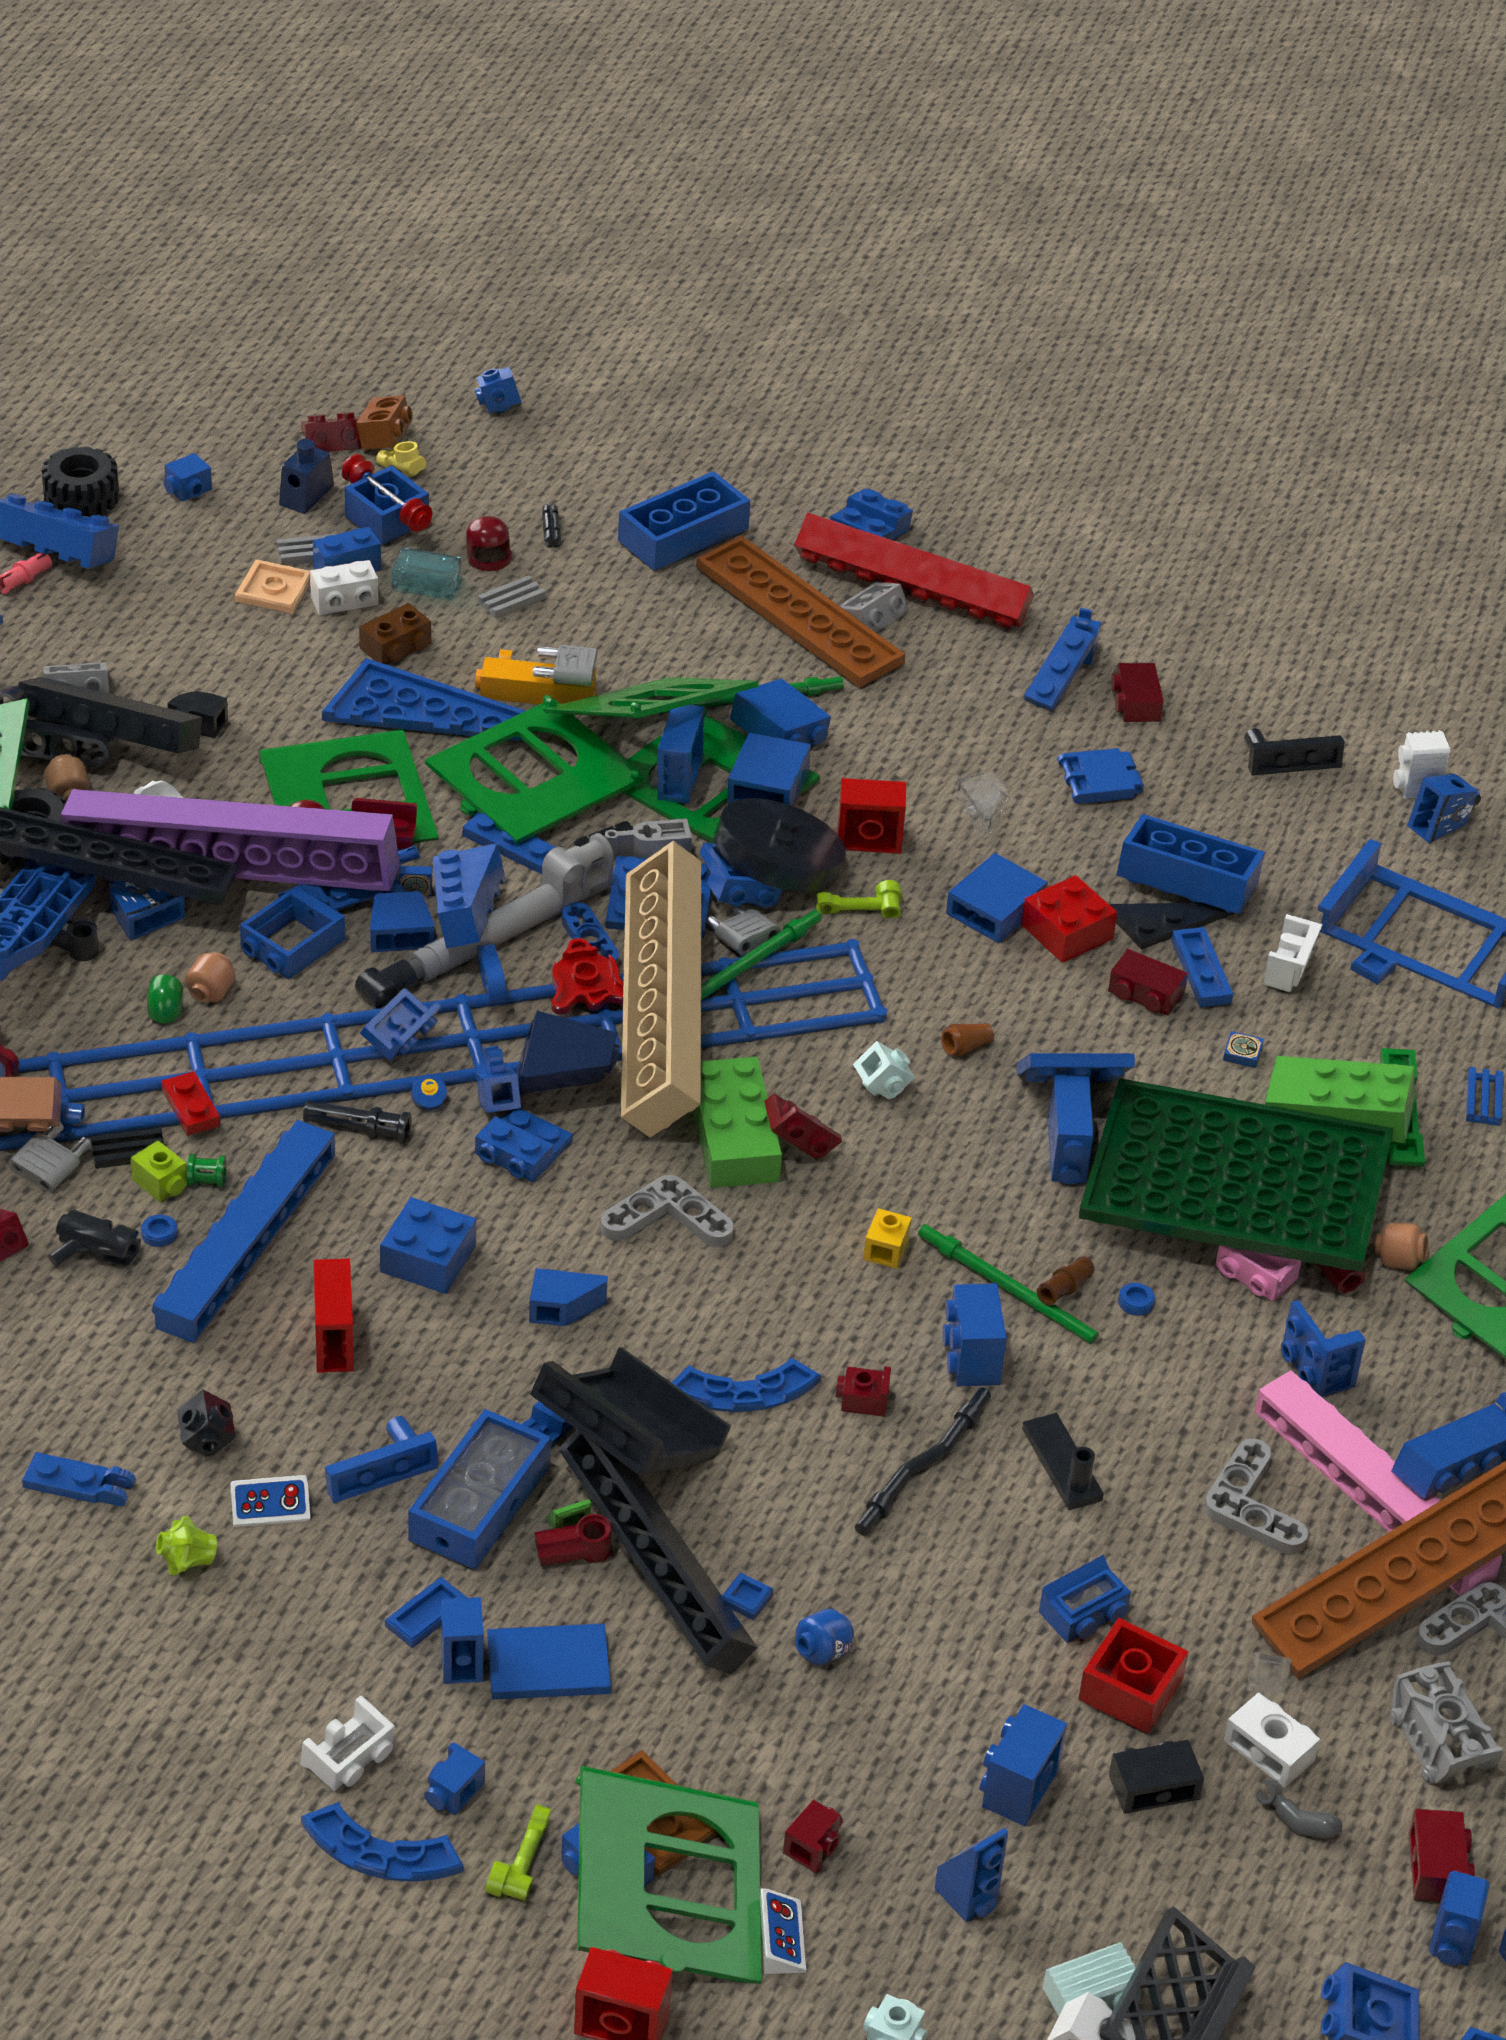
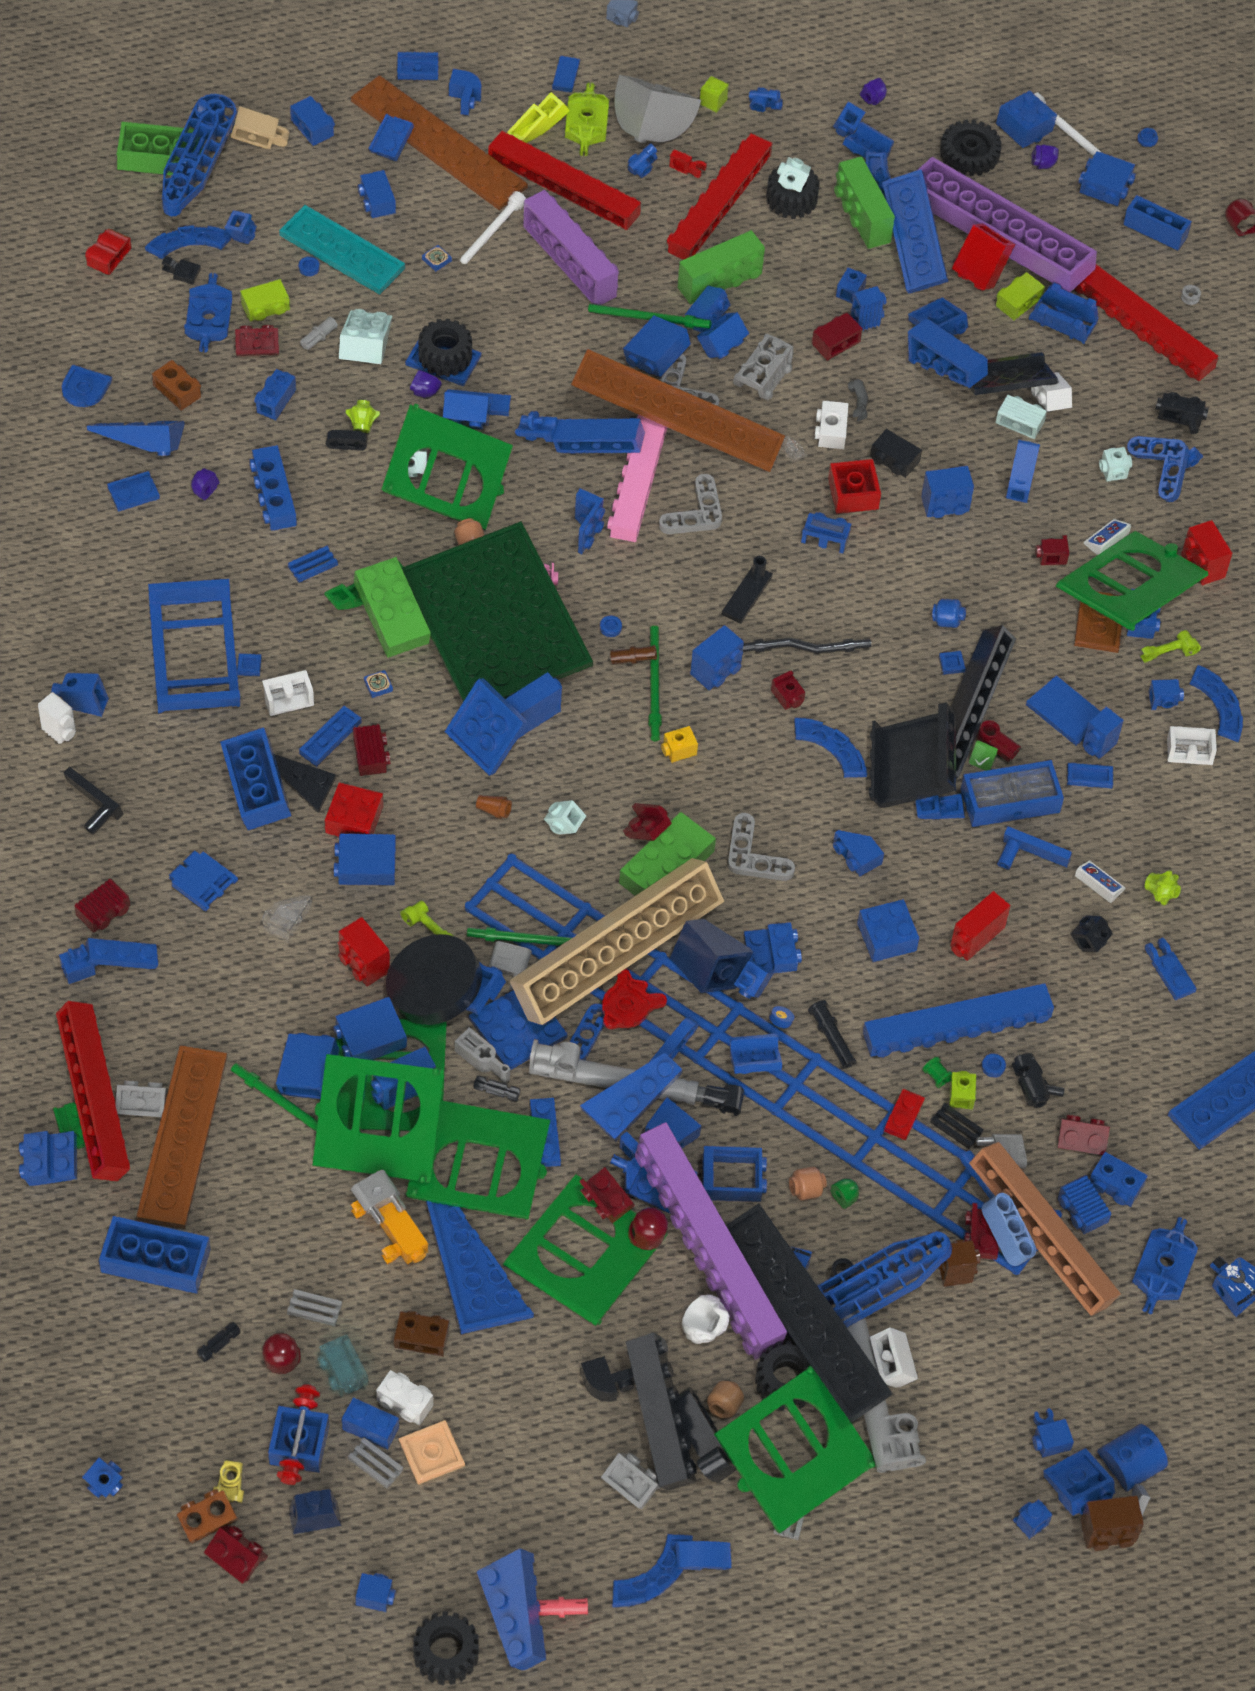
camera: 130 degrees left, 15 degrees up
none -> blue wedge [908,318,988,388]

